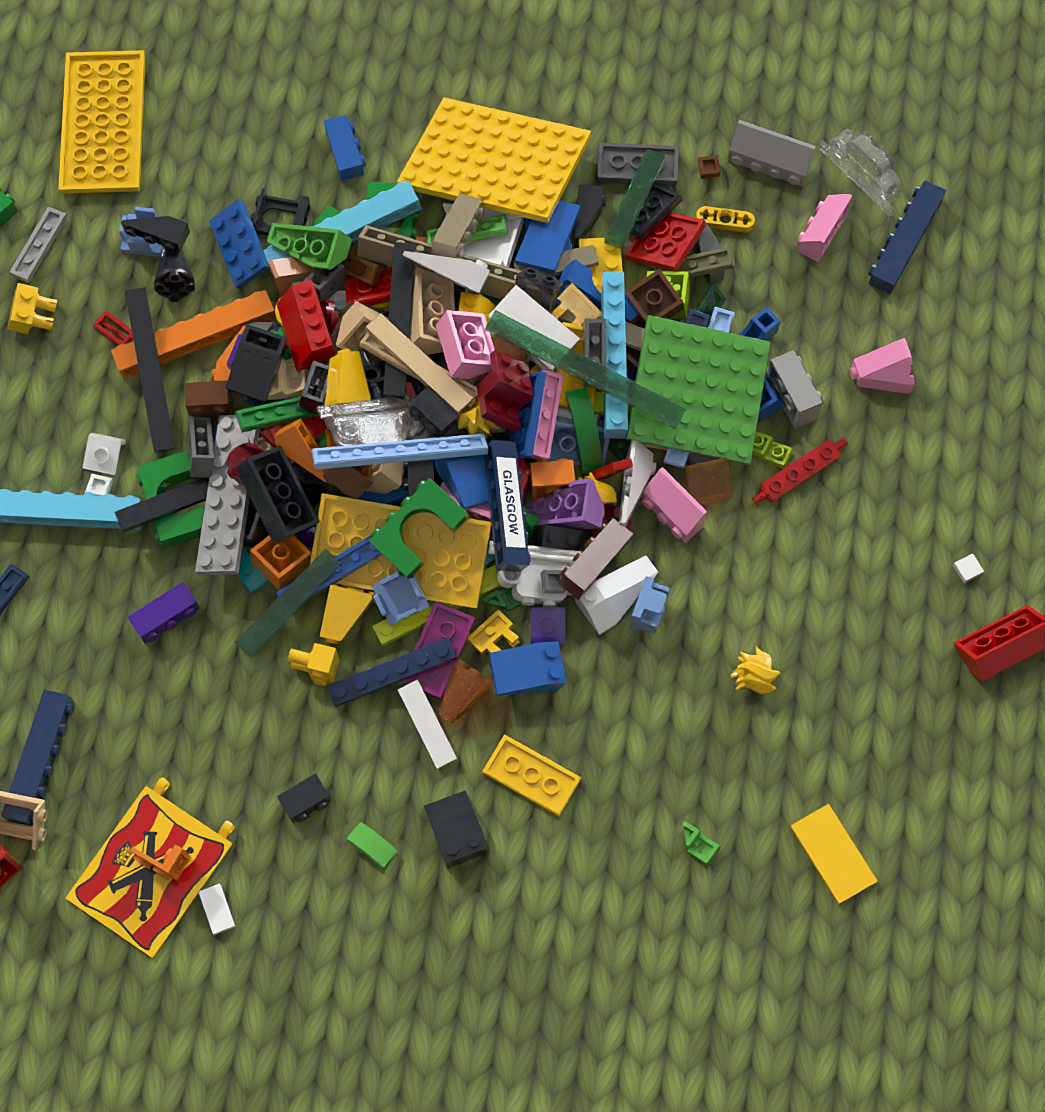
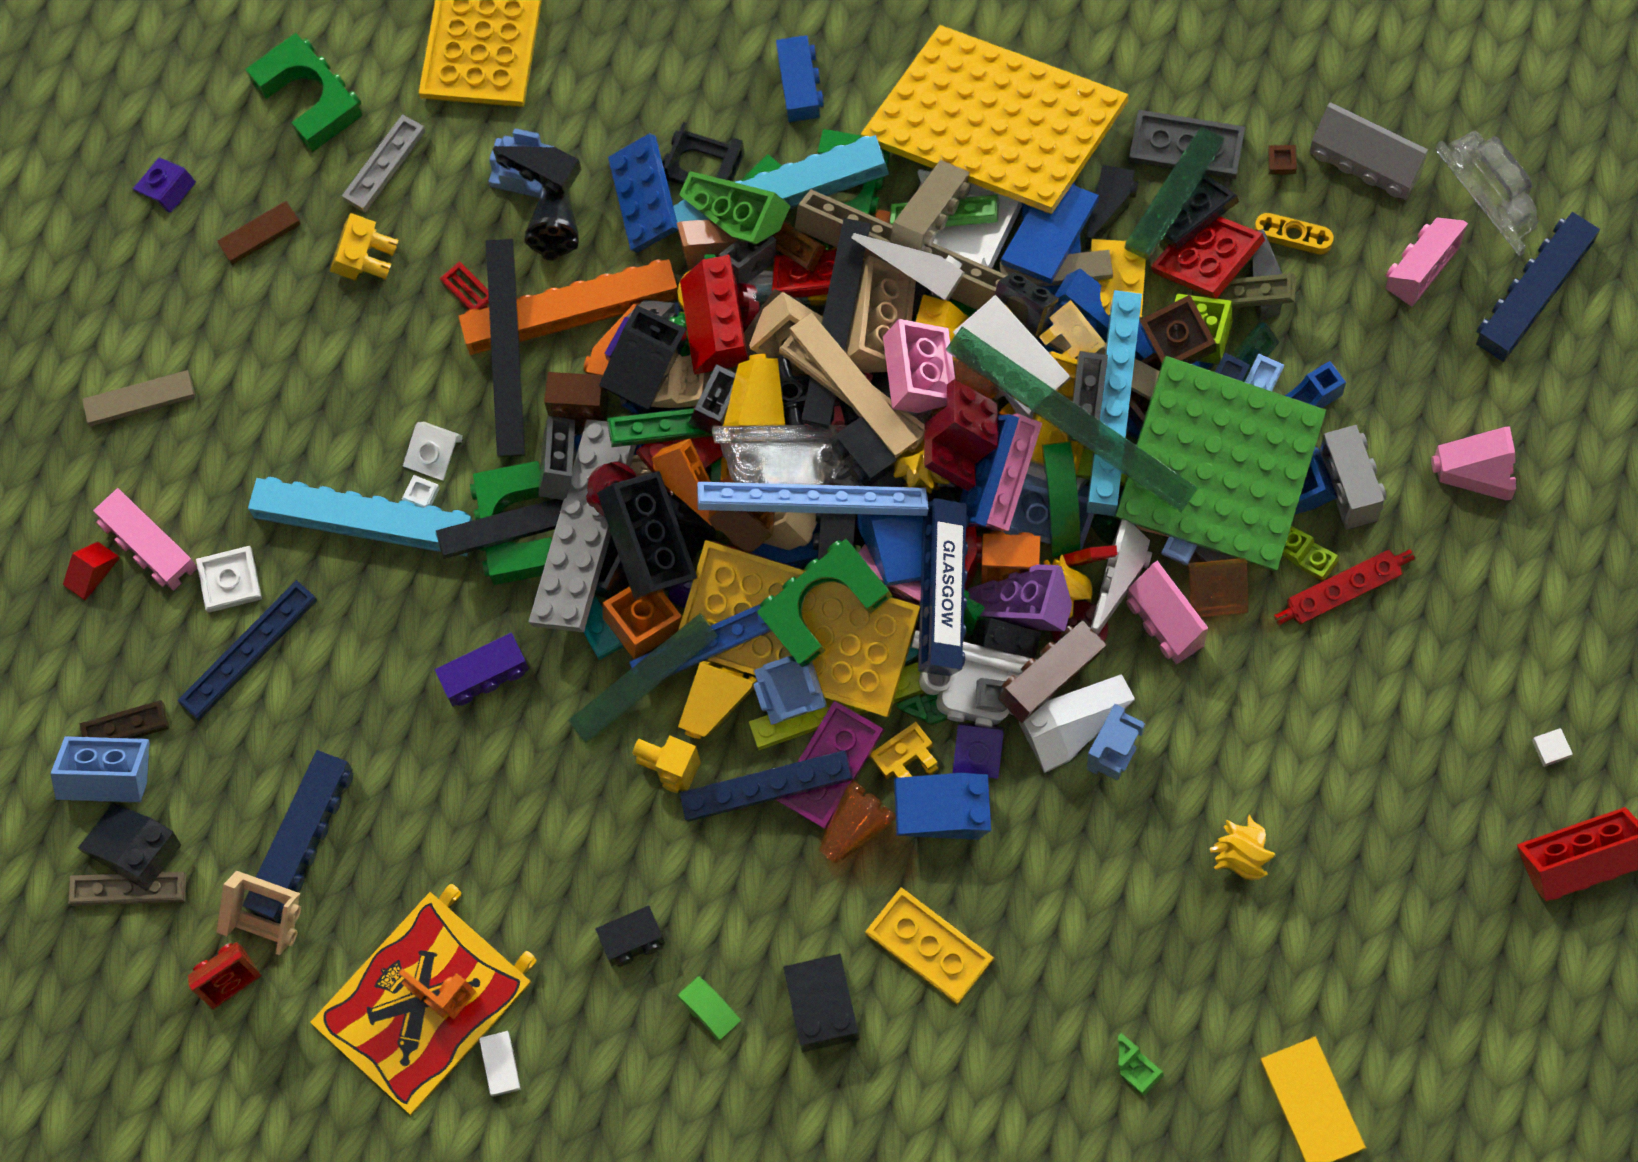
camera: 15 degrees right, 0 degrees up
white tile [398,680,457,769] -> none

